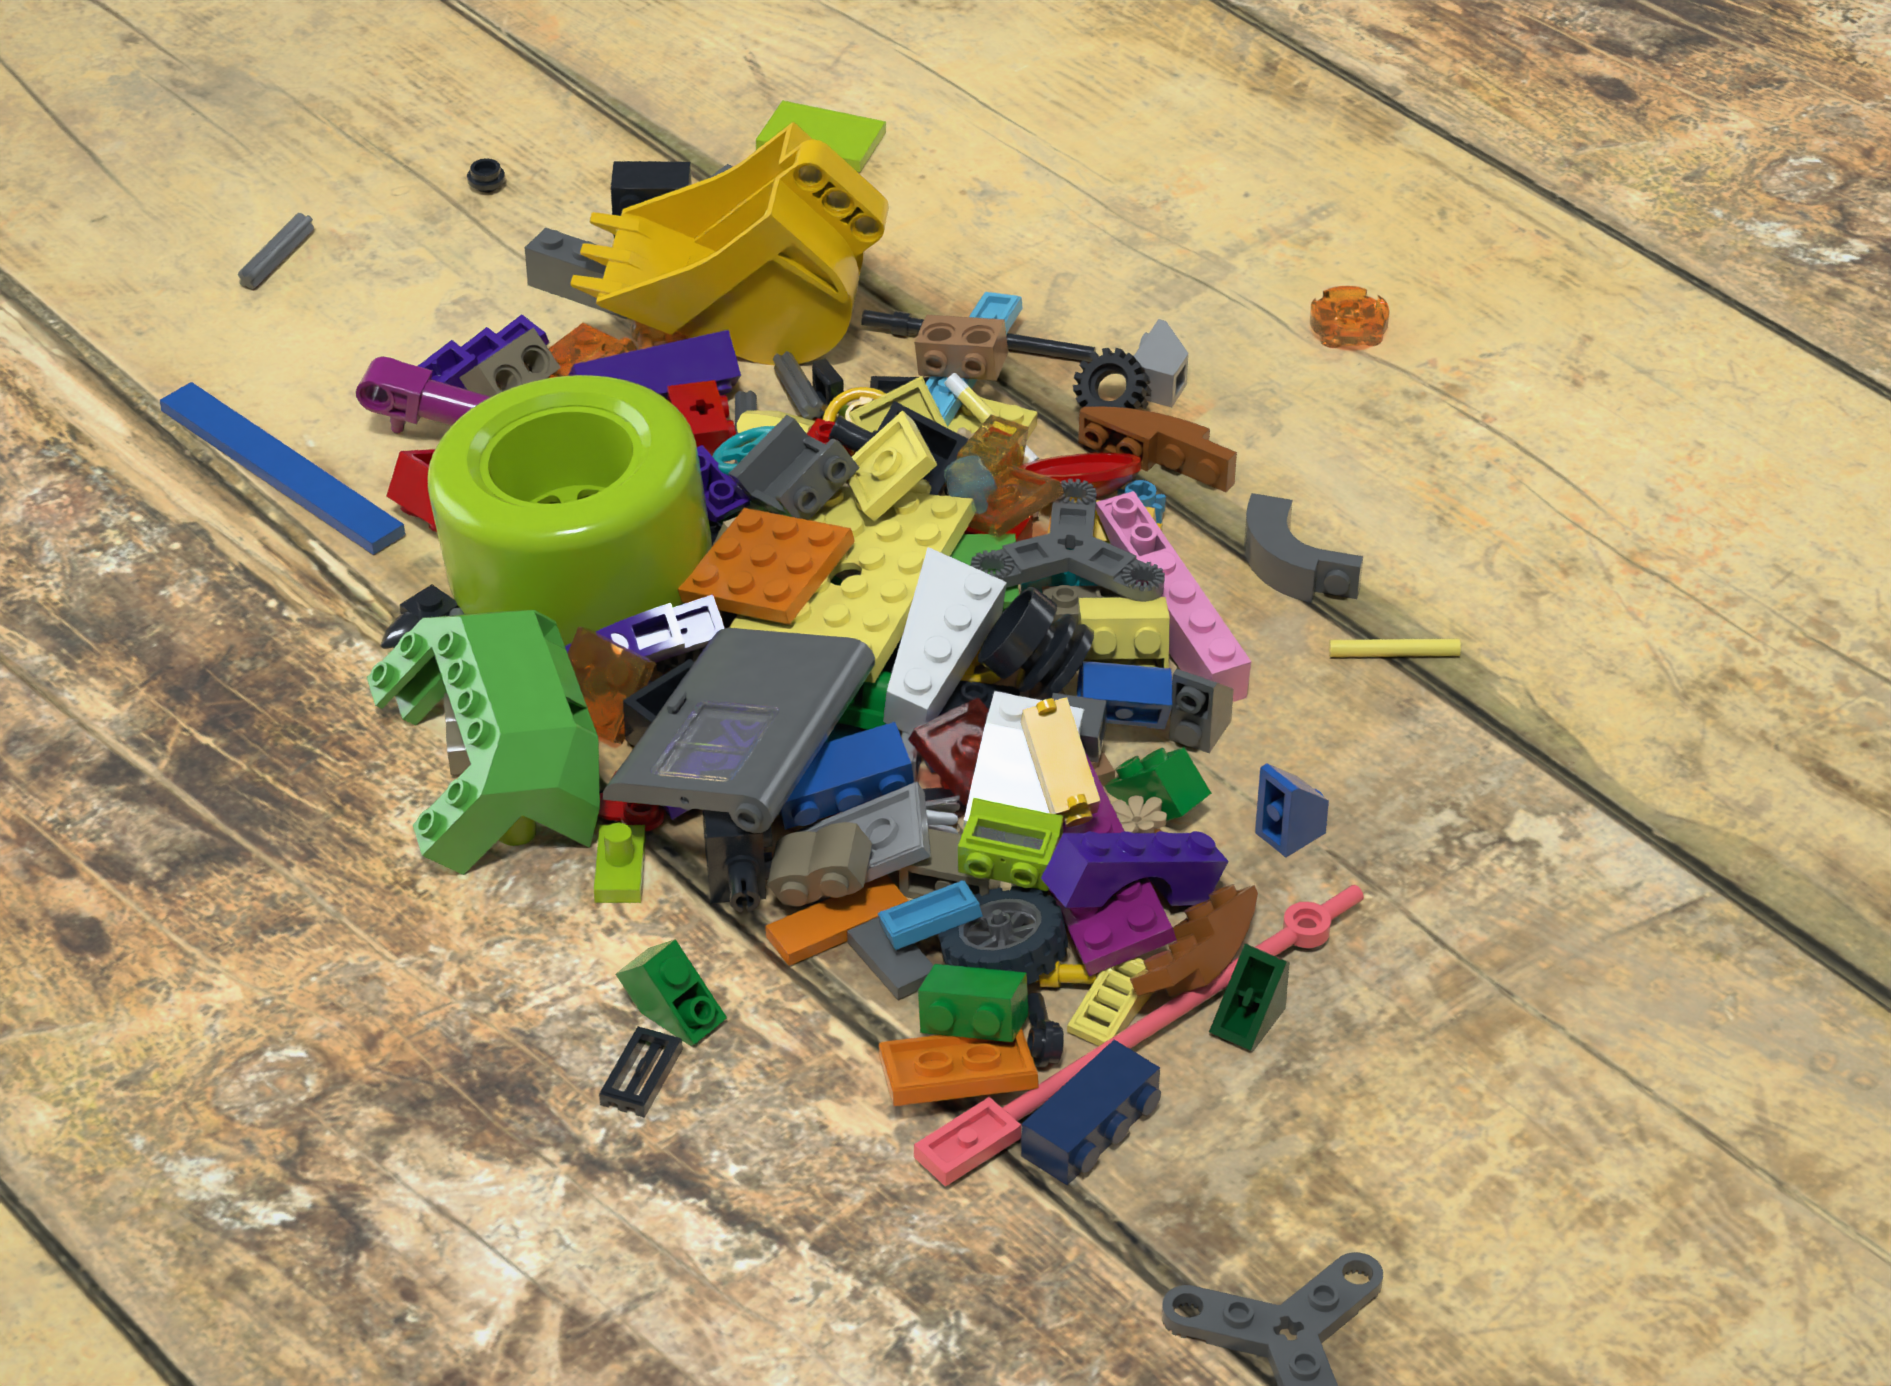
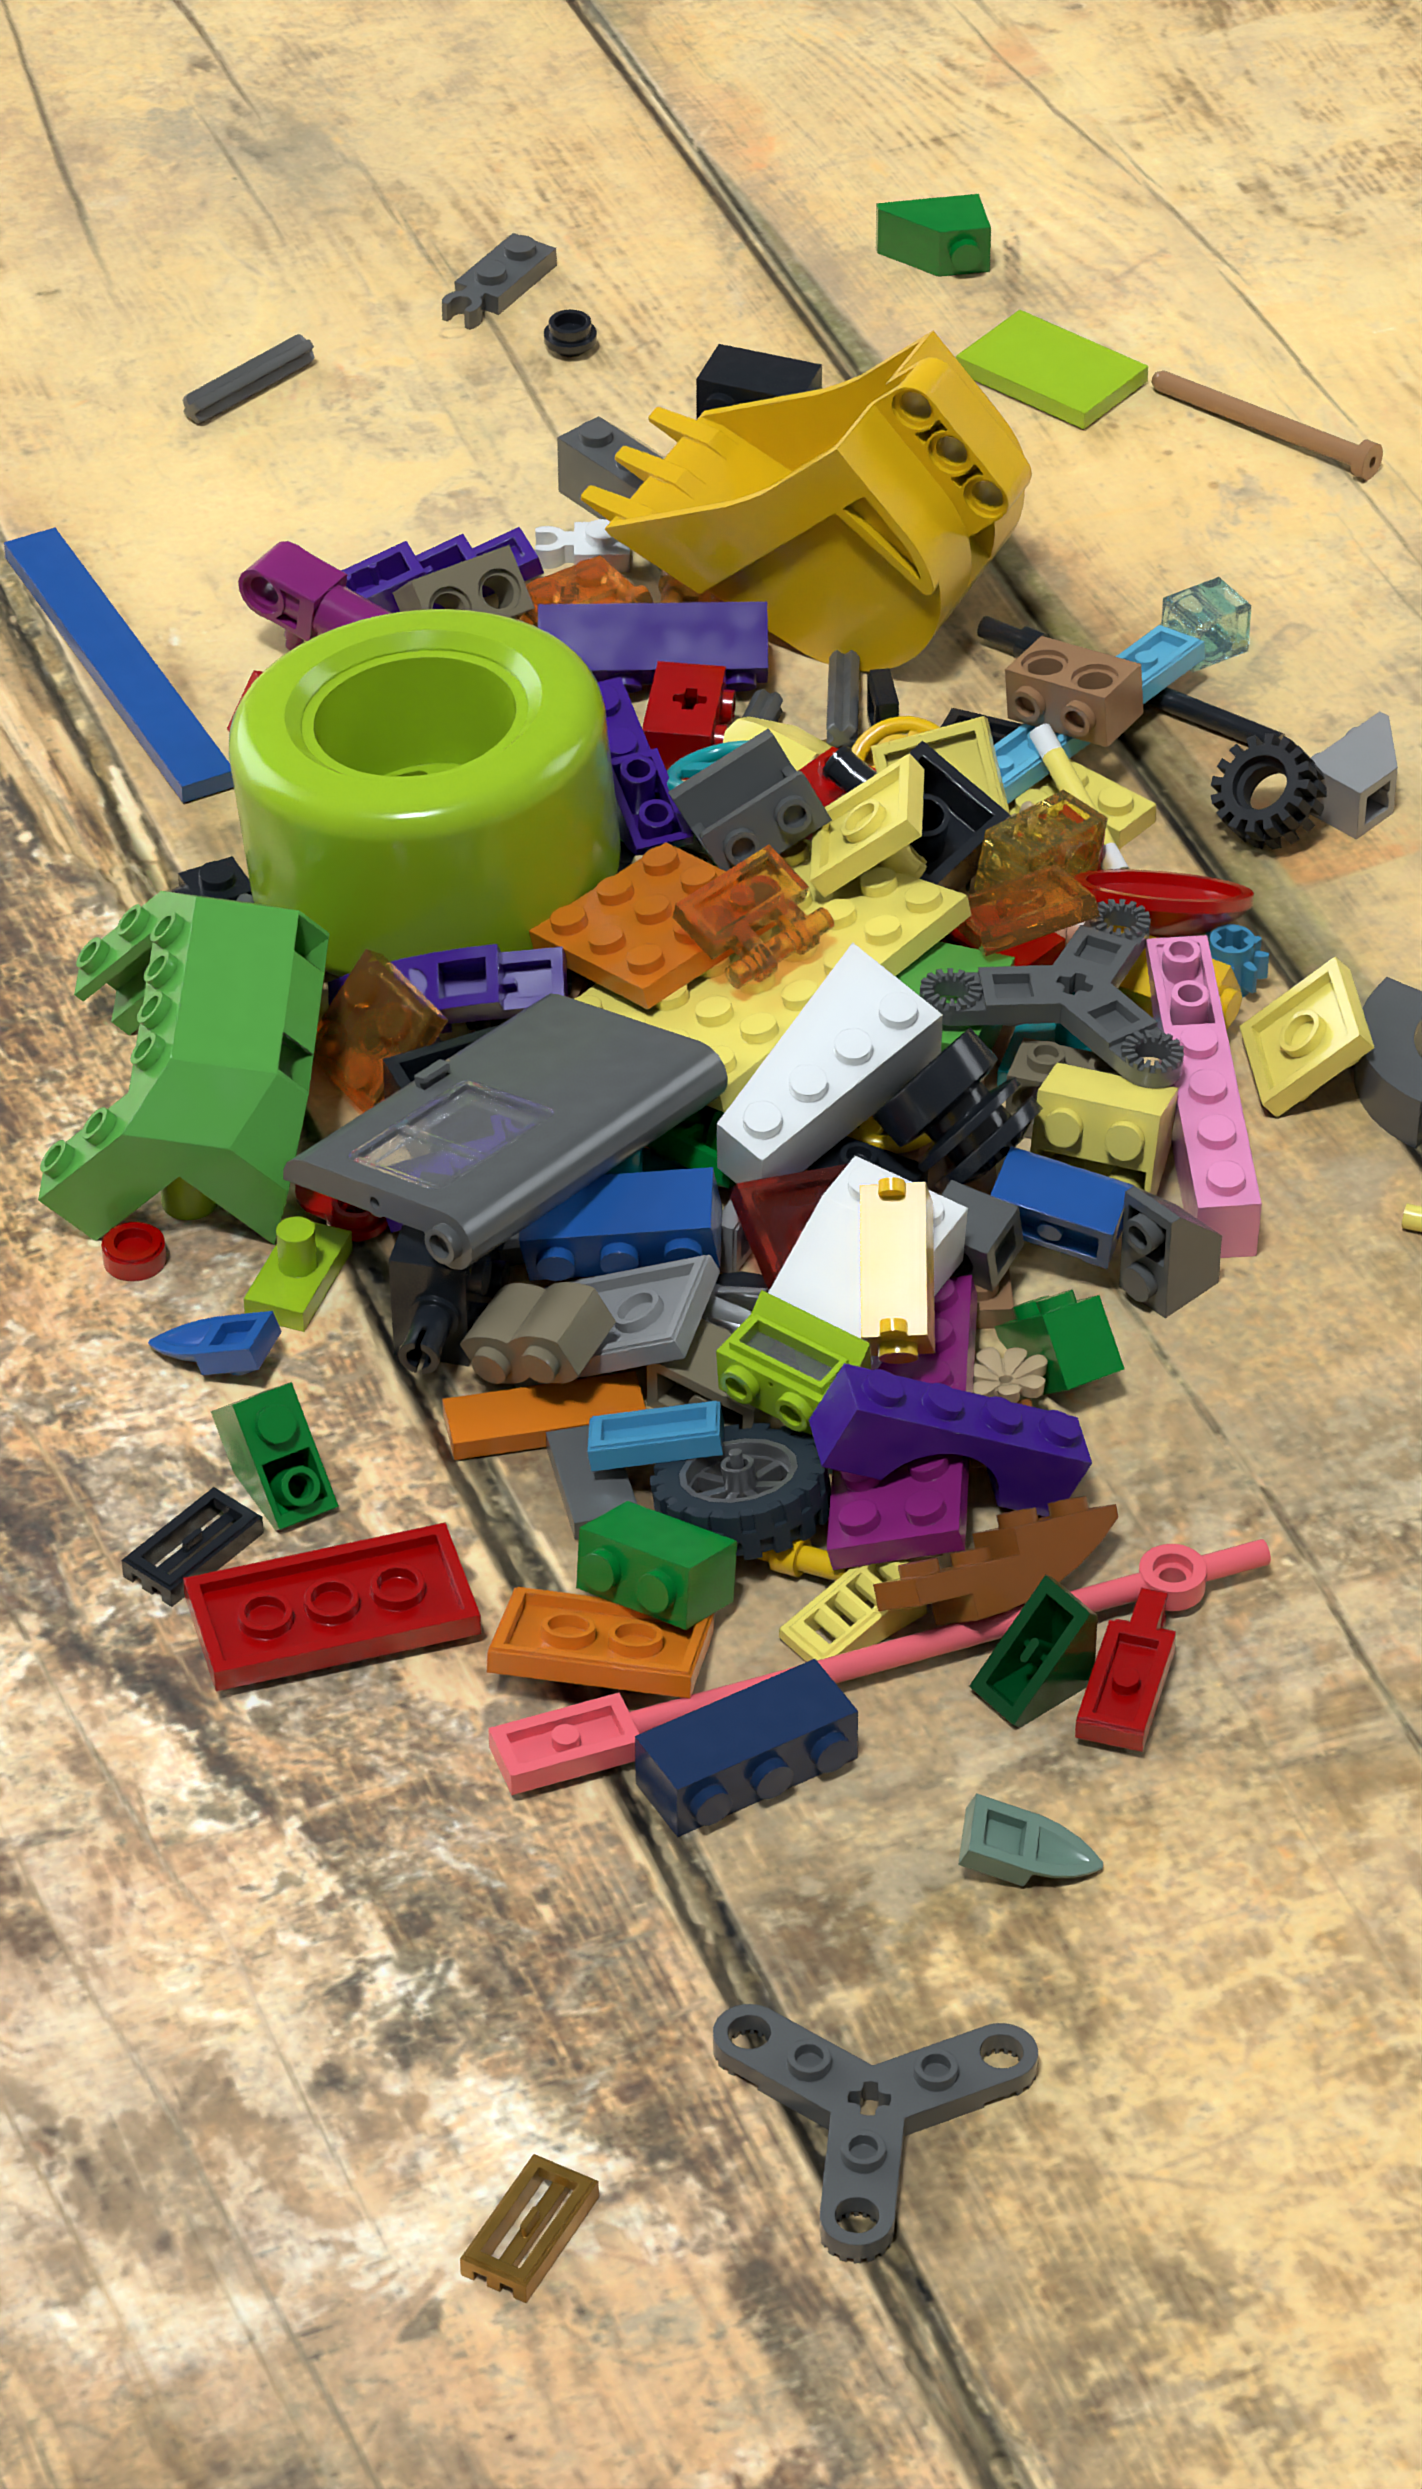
camera: 20 degrees right, 0 degrees up
clear light blue piece [944,455,997,514] -> none
black plate [1027,992,1064,1068] -> none
dark orange slope [1078,406,1237,492] -> none
blue slope [1255,763,1329,857] -> none
none -> red tile [101,1222,167,1281]
none -> blue plate [148,1311,282,1375]
none -> red plate [183,1522,481,1691]
none -> dark grey plate [442,233,557,330]
none -> white plate [535,519,630,573]
none -> clear orange plate [672,844,834,989]
none -> green slope [875,194,991,277]
none -> sand green plate [958,1793,1103,1887]
none -> red hinge [1075,1588,1176,1752]
none -> medium nougat bar [1151,370,1383,480]
none -> clear light blue brick [1160,577,1252,673]
none -> light yellow plate [1239,956,1375,1117]

